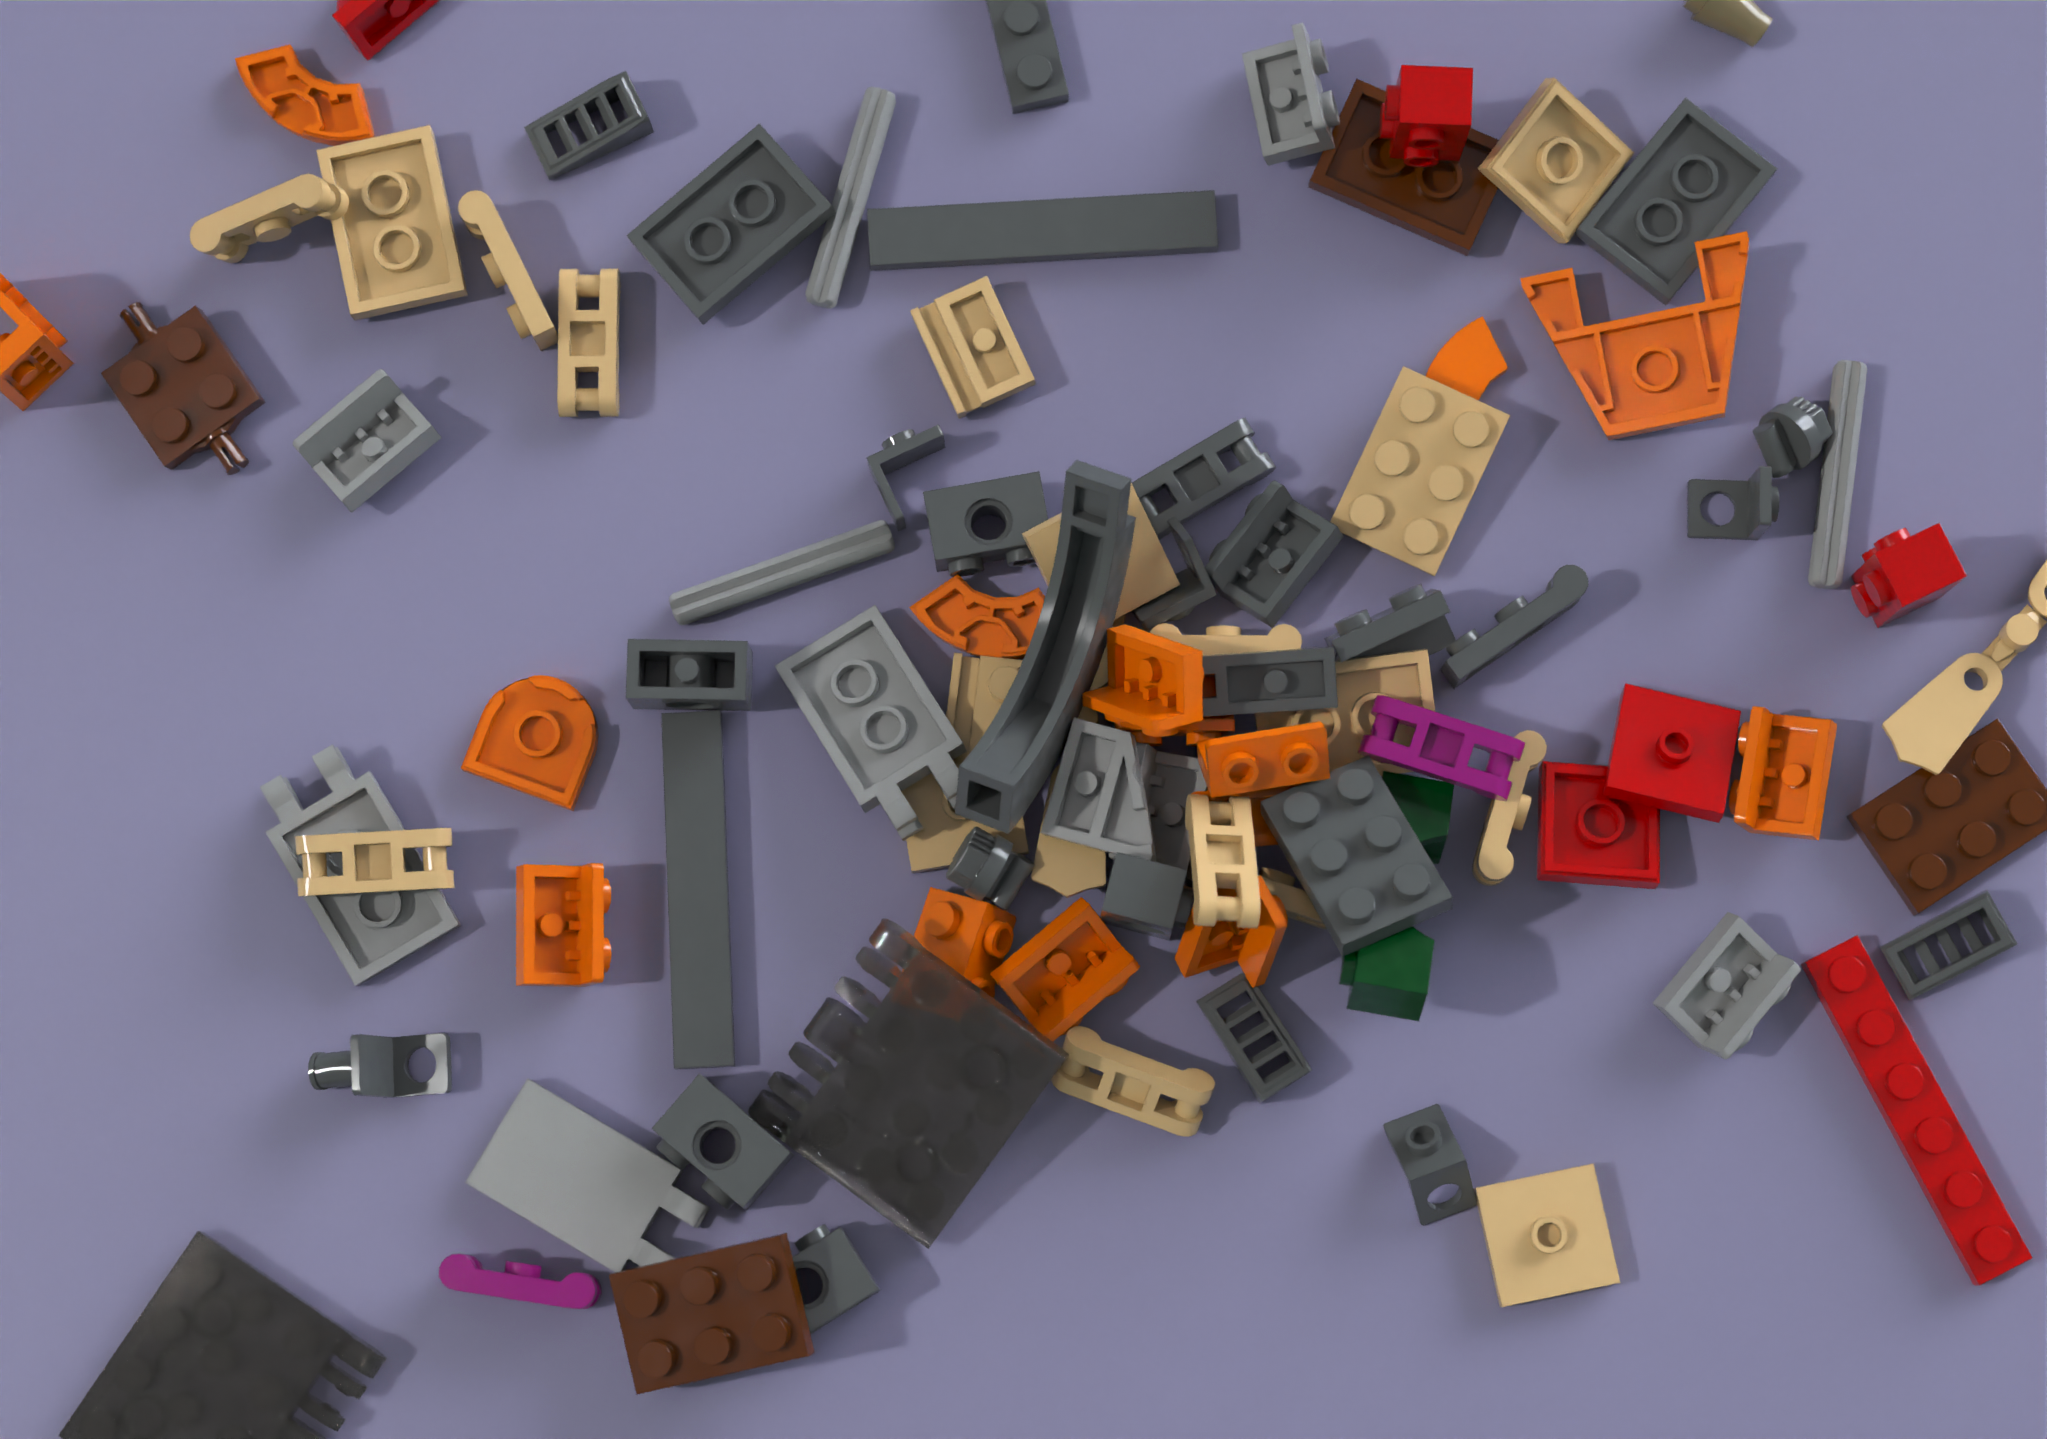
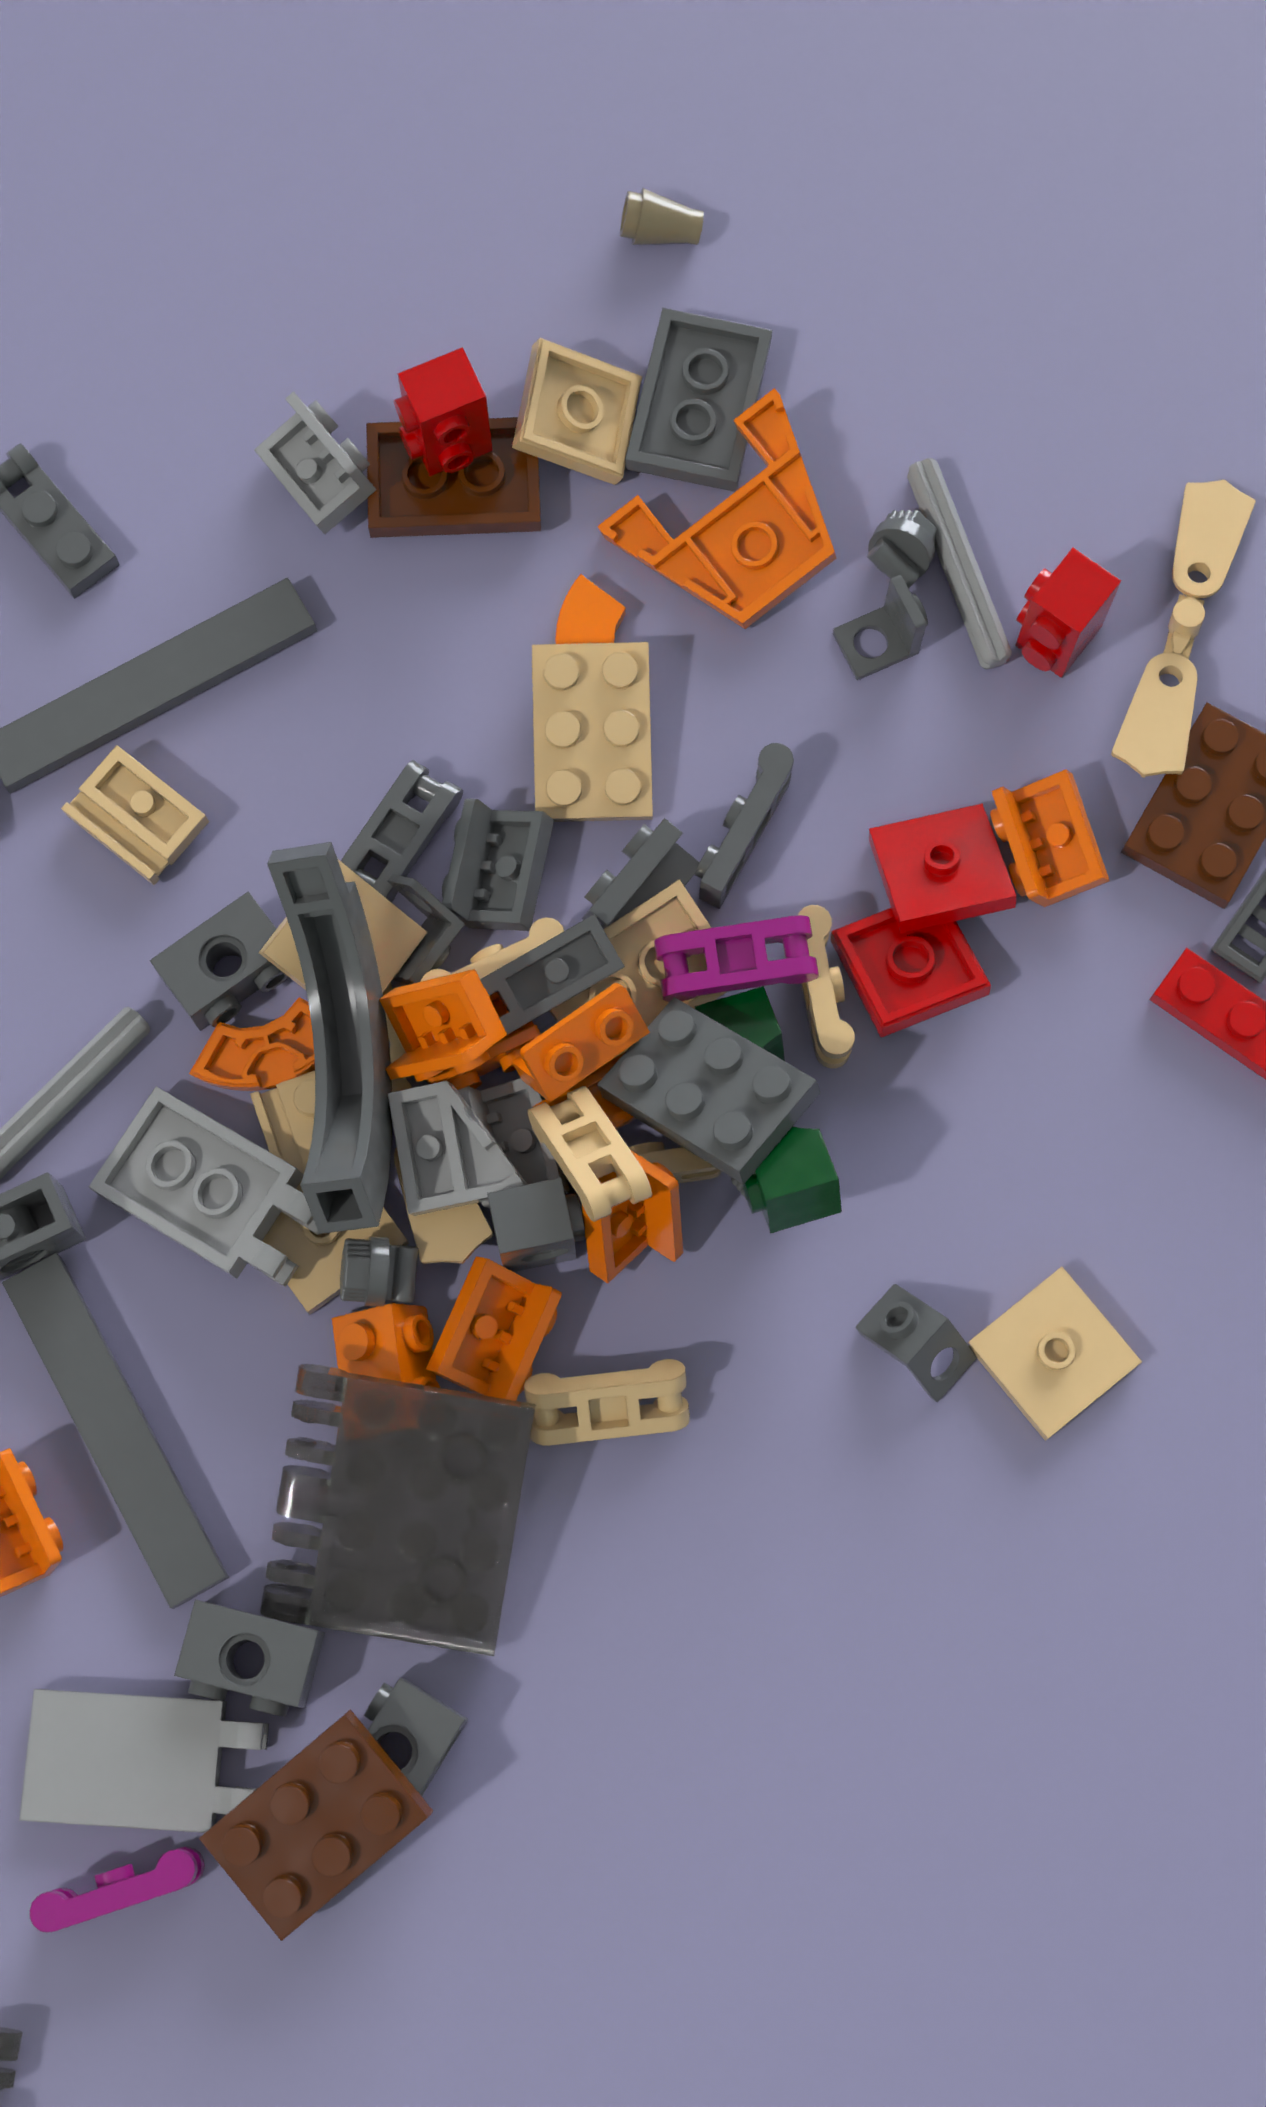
camera: 30 degrees left, 5 degrees down
dark grey bracket [866,425,945,532] -> none
dark grey slope [1196,972,1312,1104] -> none
light grey bracket [1653,912,1801,1059] -> none

